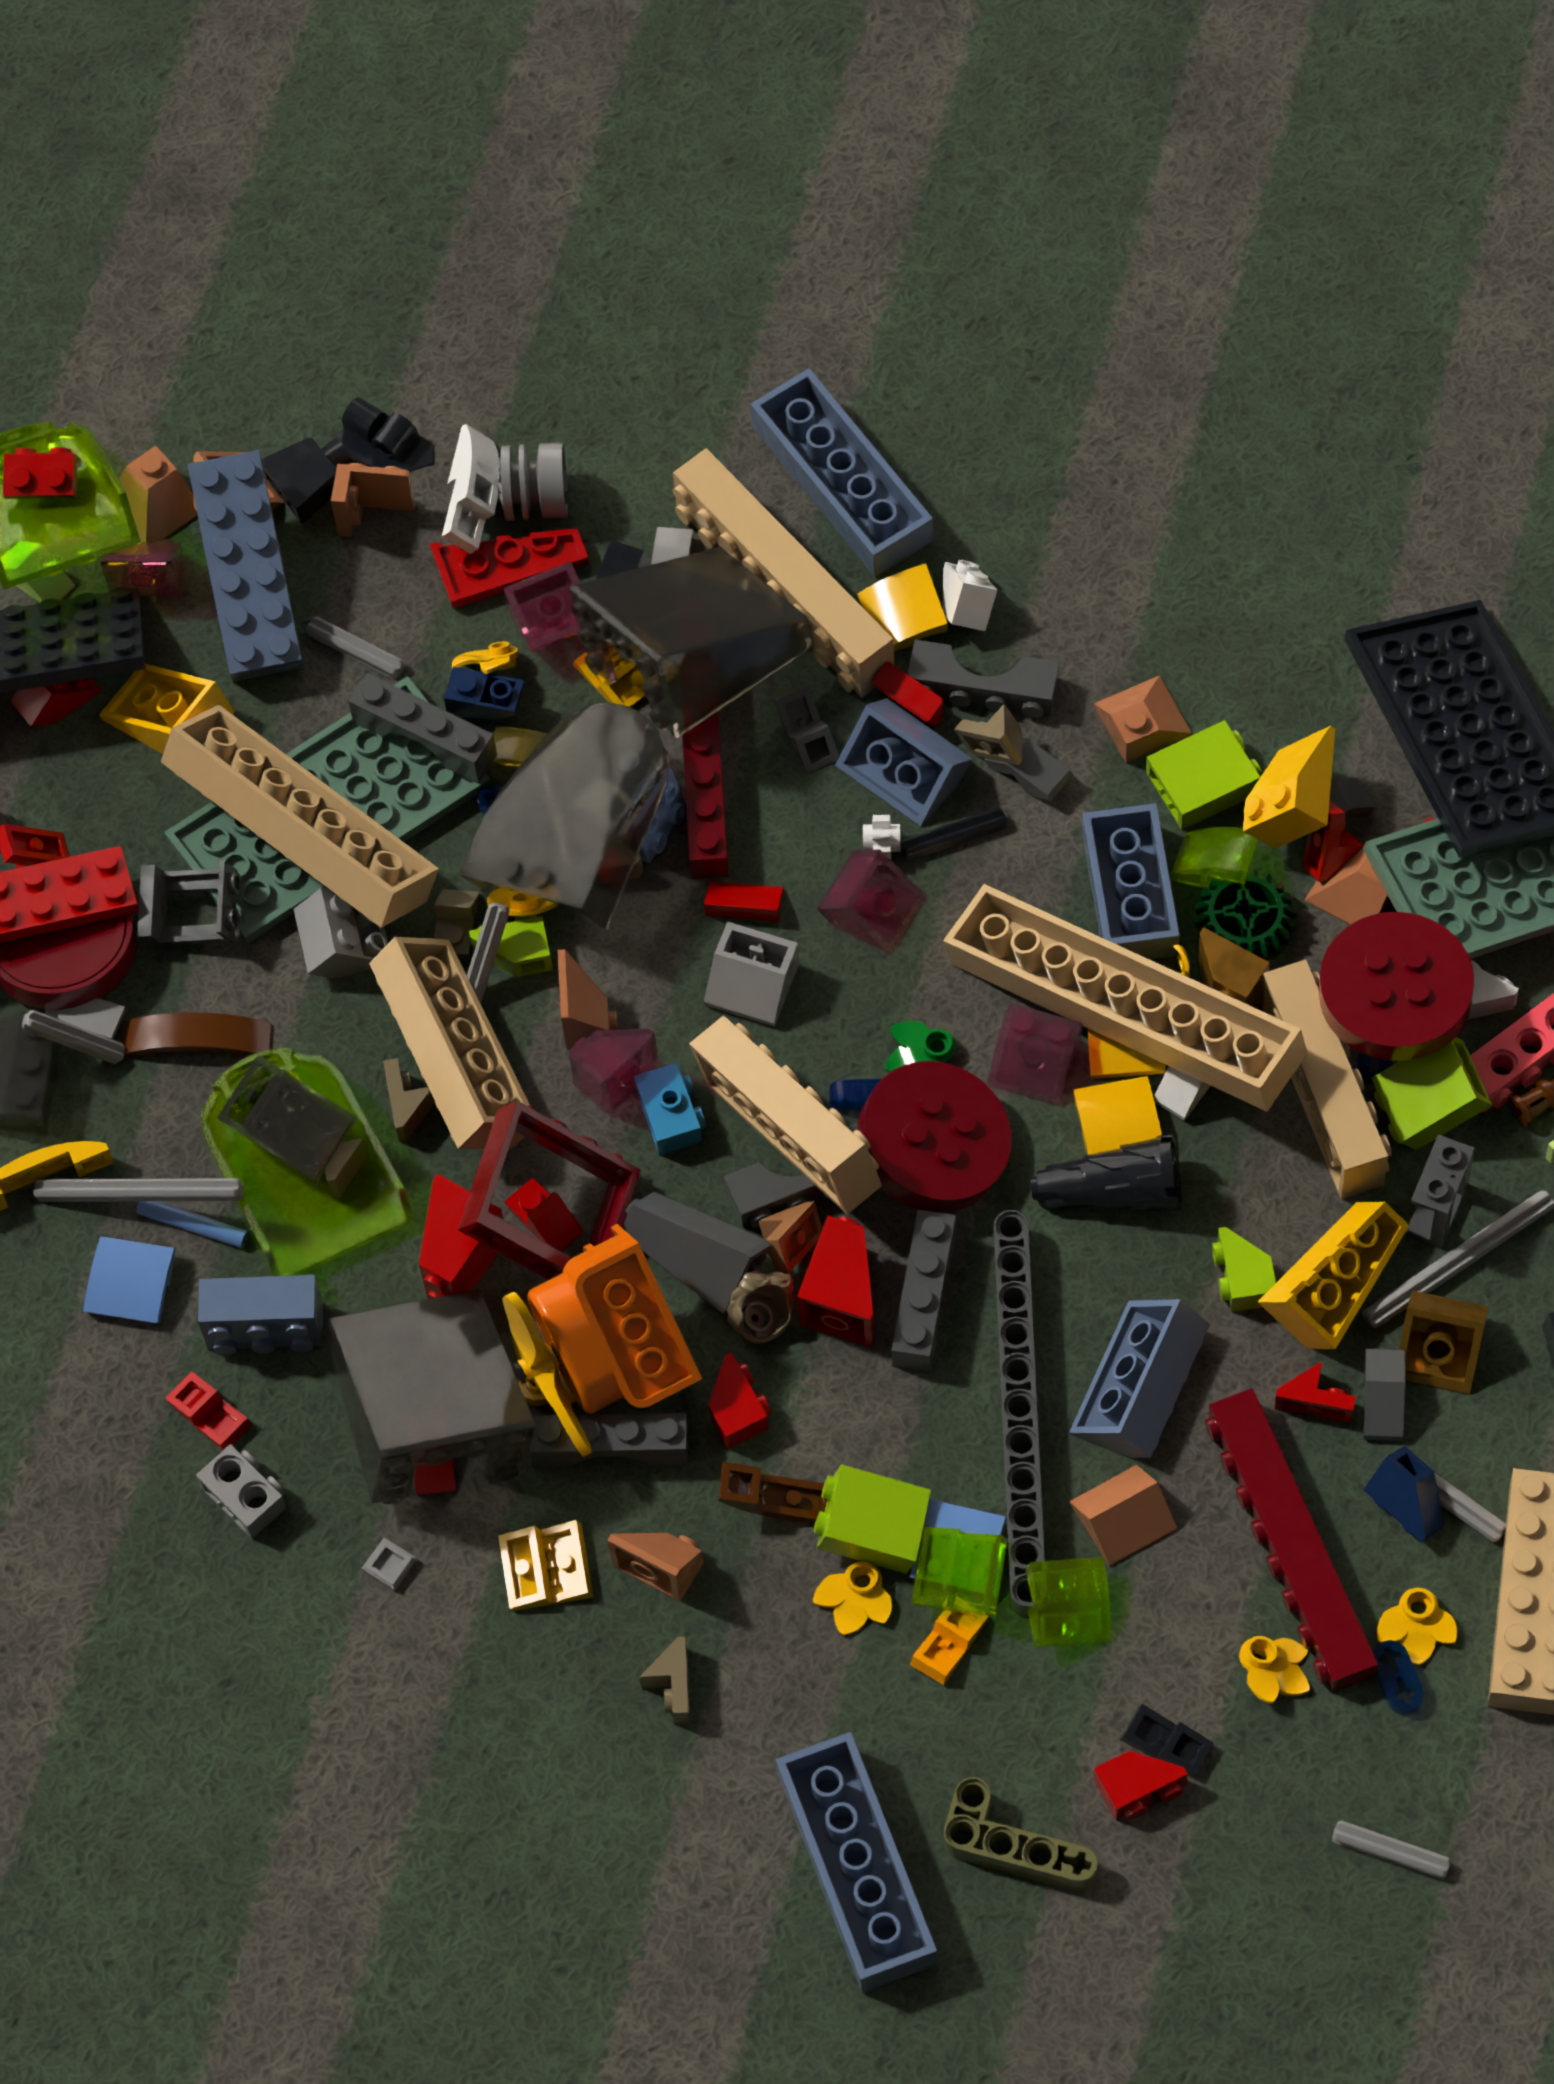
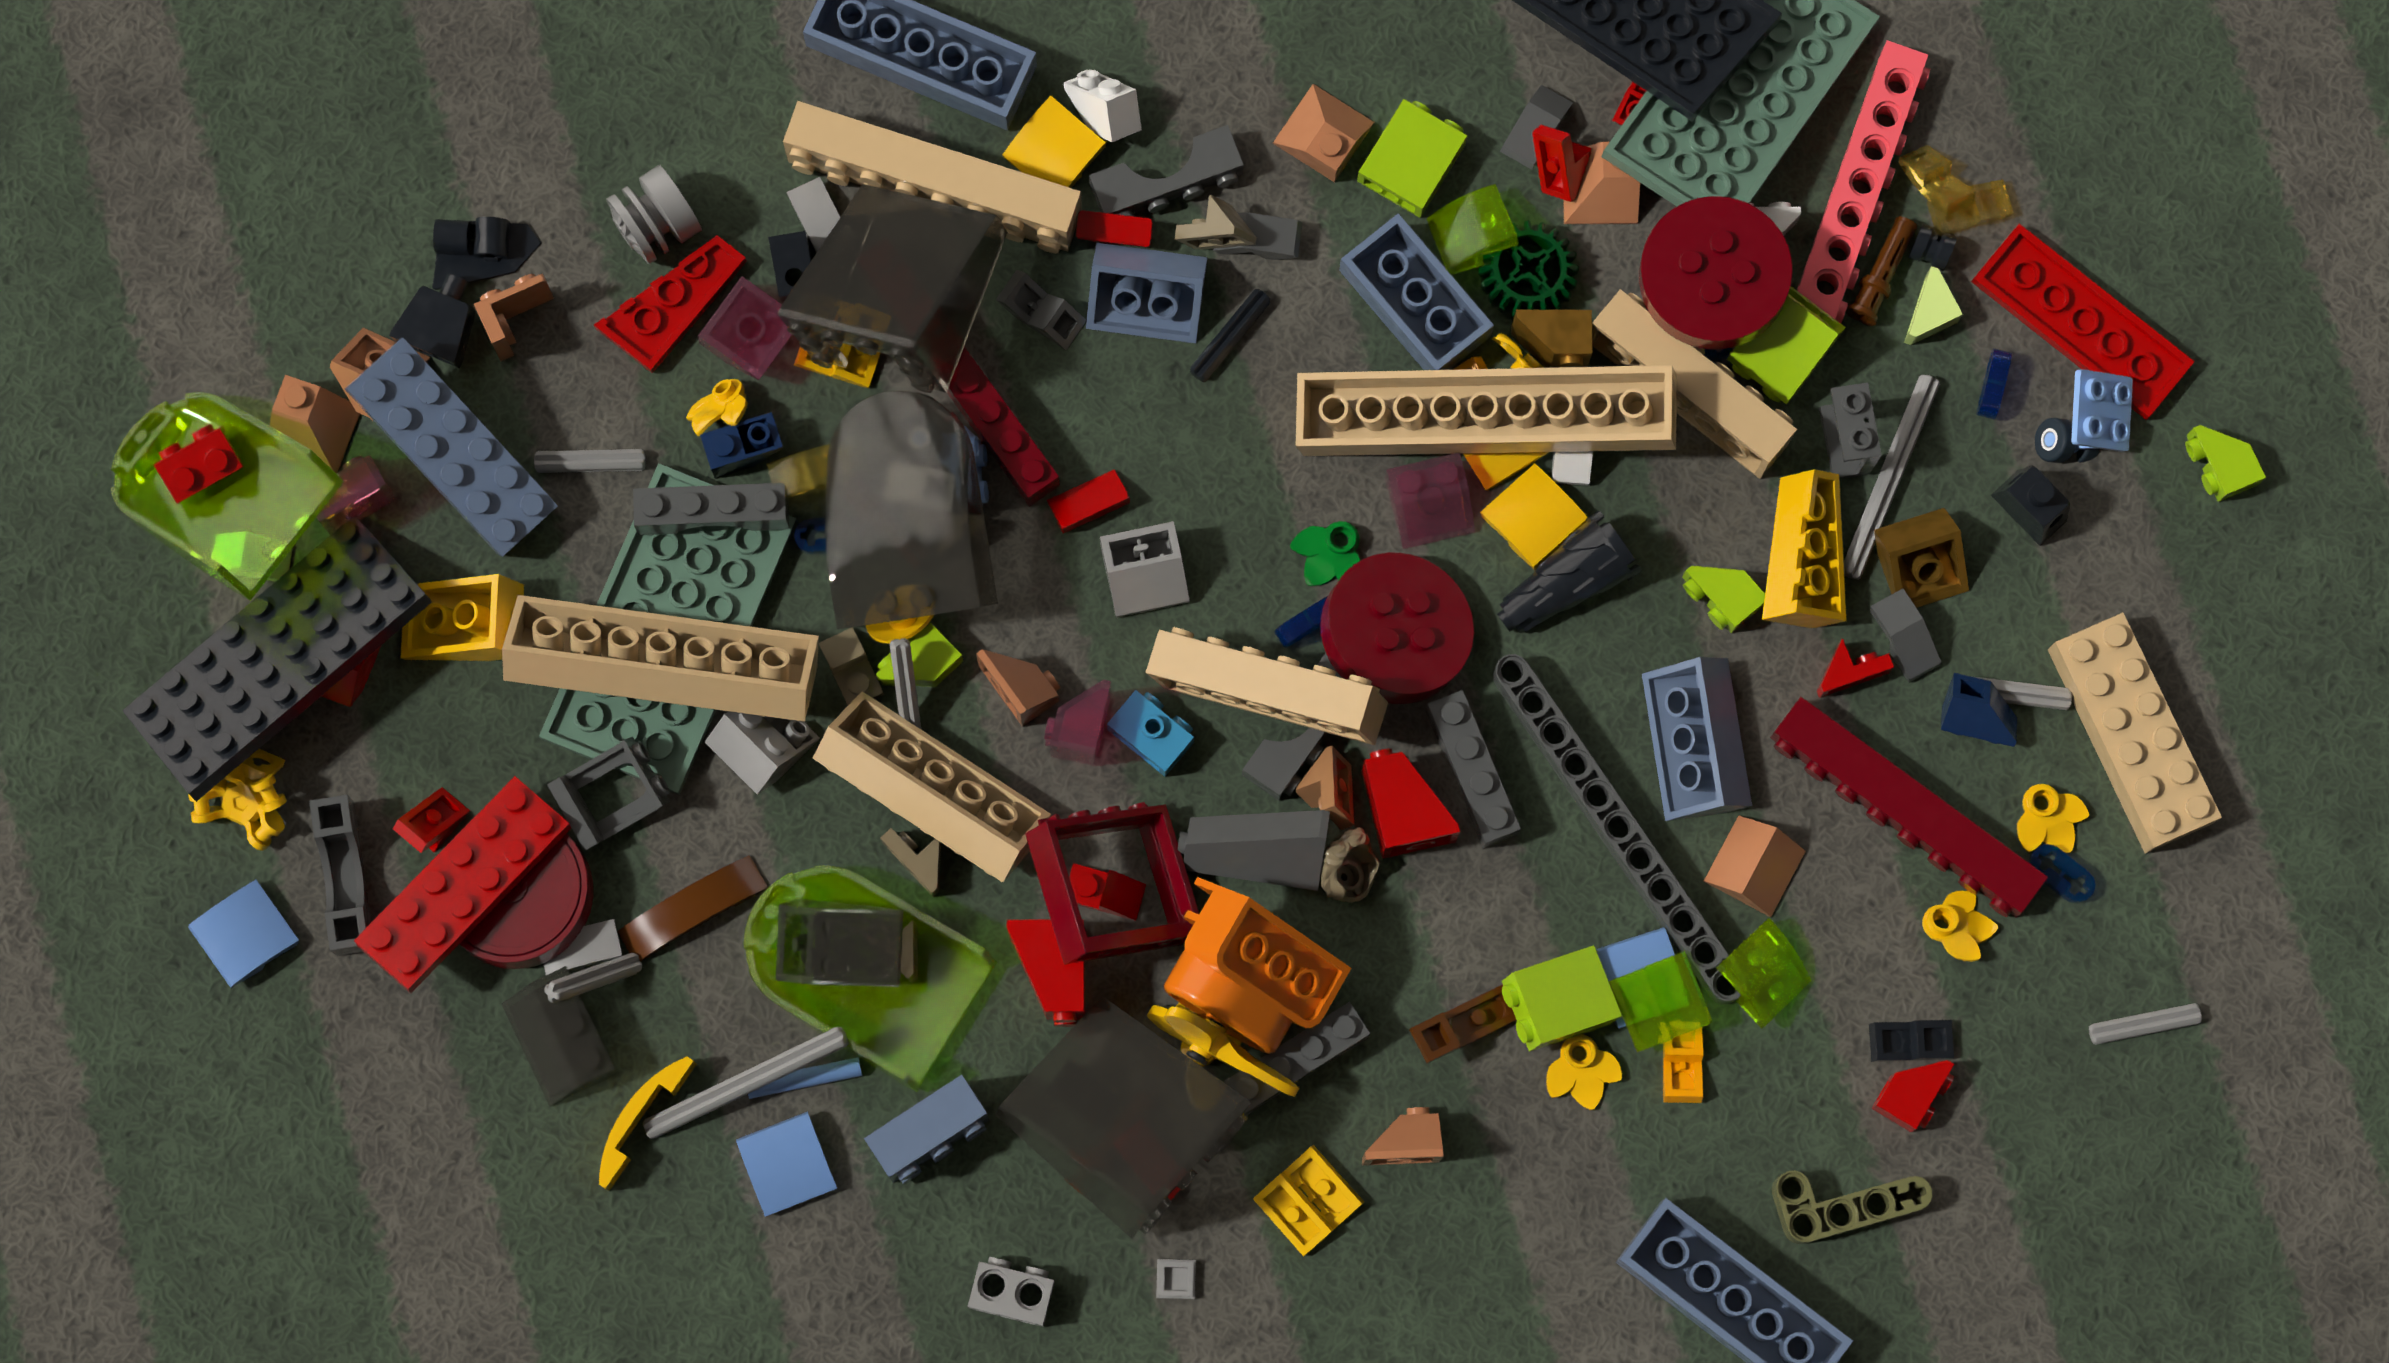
camera: 40 degrees left, 15 degrees up
red slope [165,1371,252,1451] -> none
white slope [442,424,499,554] -> none
dark tan slope [639,1637,690,1725] -> none
red slope [708,1353,772,1449] -> none
clear pink slope [817,849,927,955] -> none
white gear [863,815,901,861] -> none
yellow slope [1243,726,1336,849] -> none

